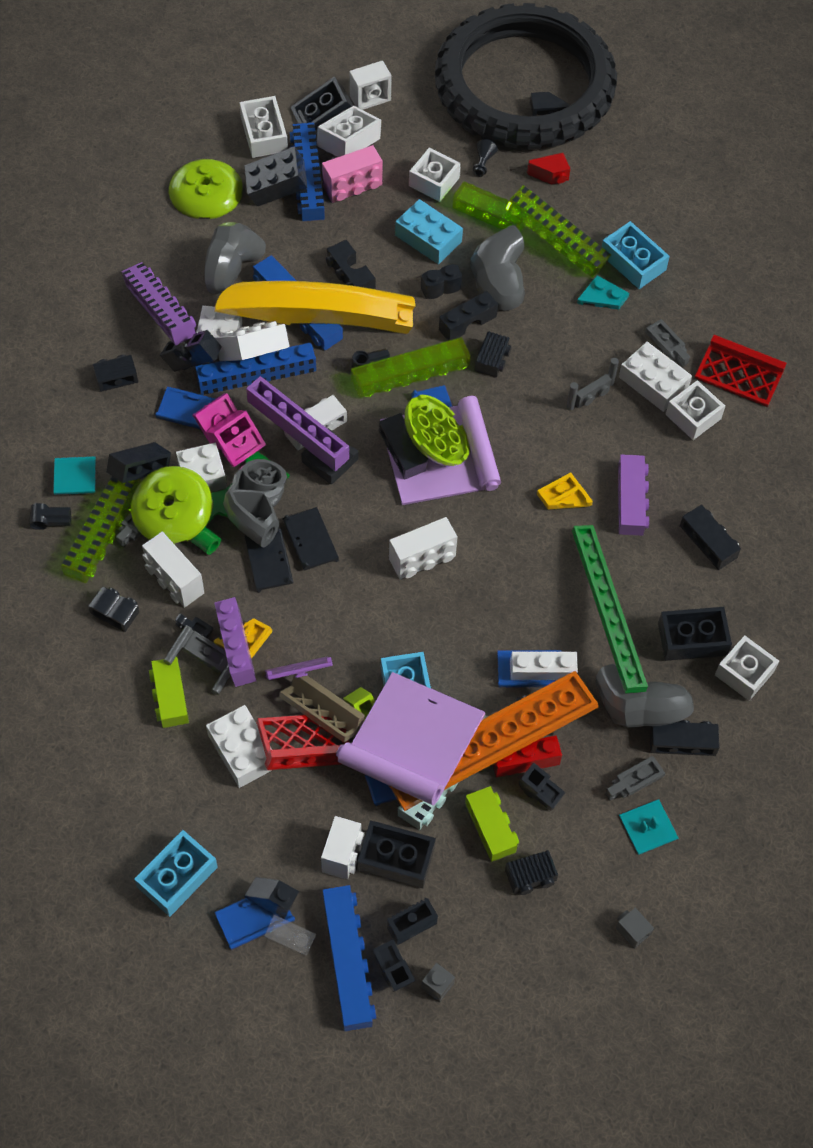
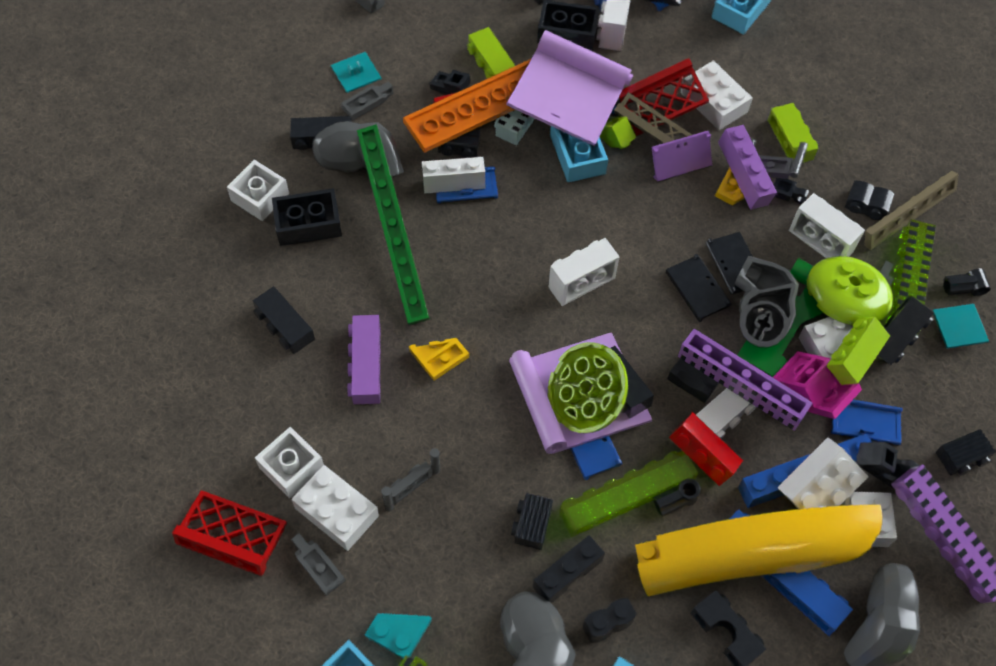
camera: 175 degrees right, 0 degrees up
black brick [505,850,558,895] -> none
none -> red brick [669,412,743,486]
none -> lime brick [826,317,890,385]
none -> dark tan plate [865,171,958,250]

